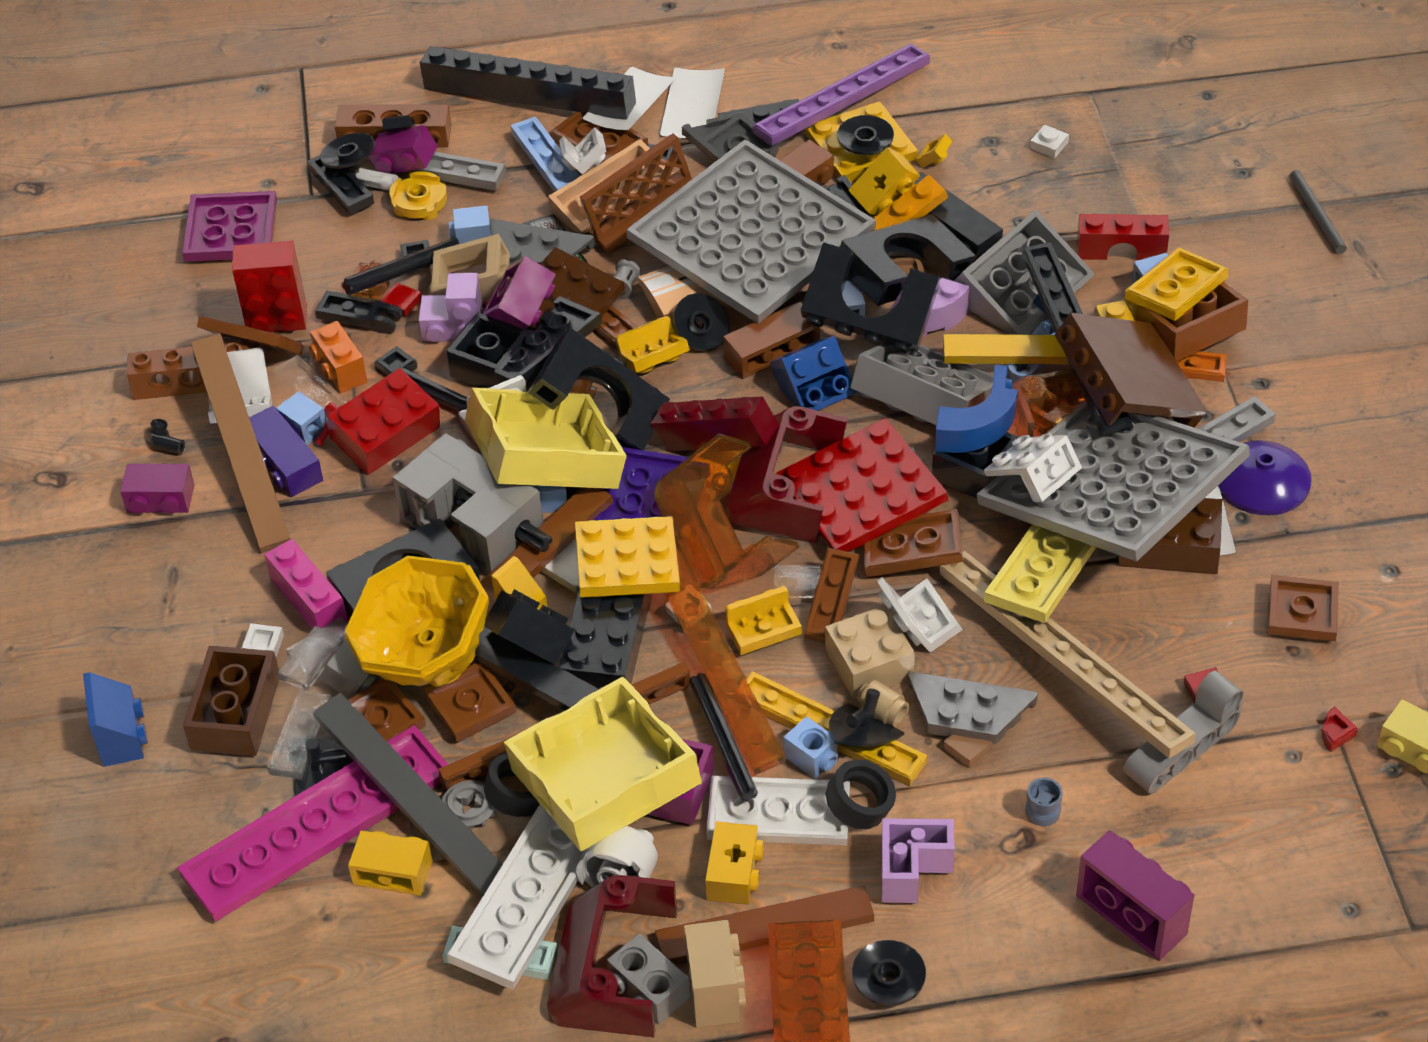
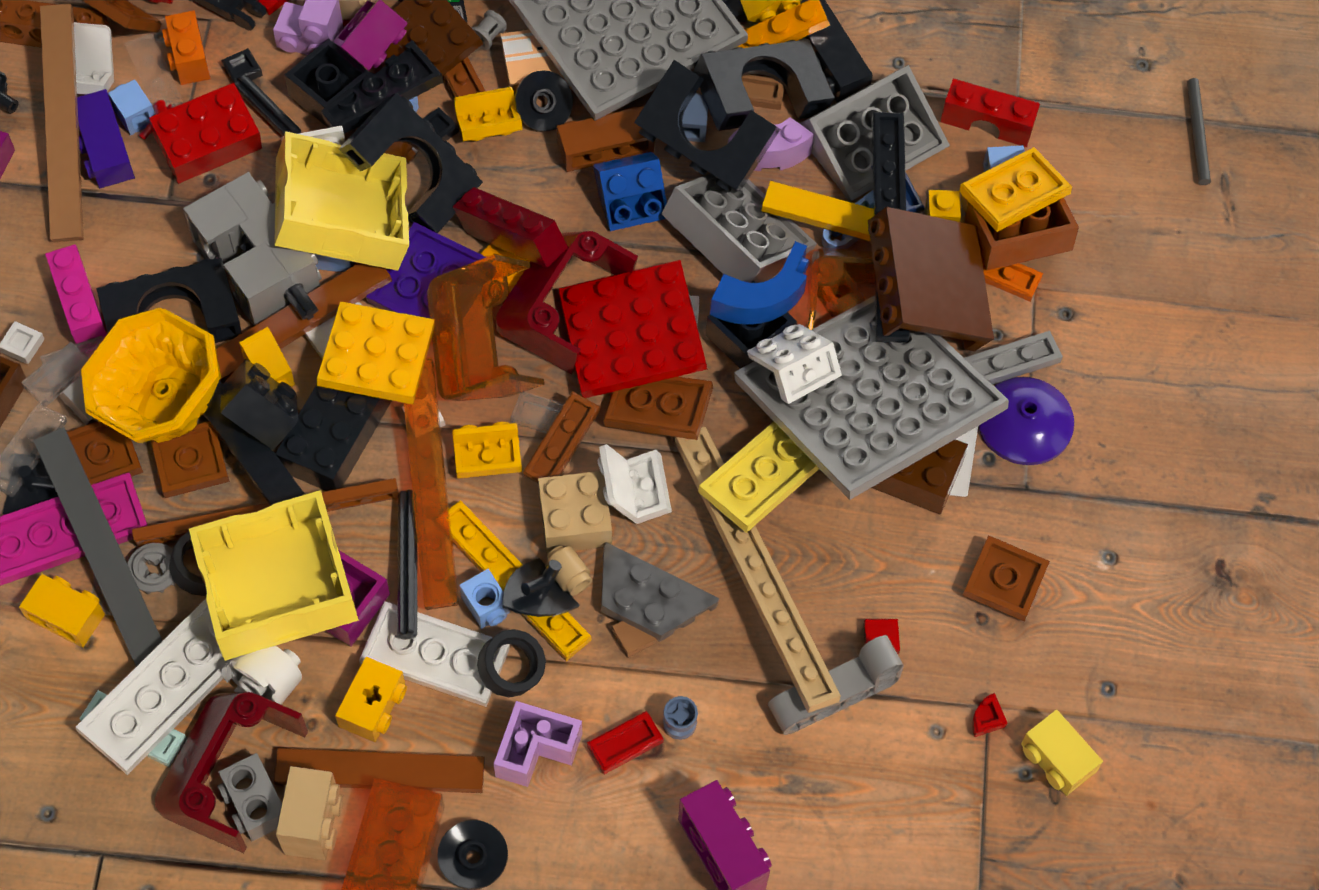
camera: 10 degrees right, 15 degrees up
none -> red tile [587,711,664,775]

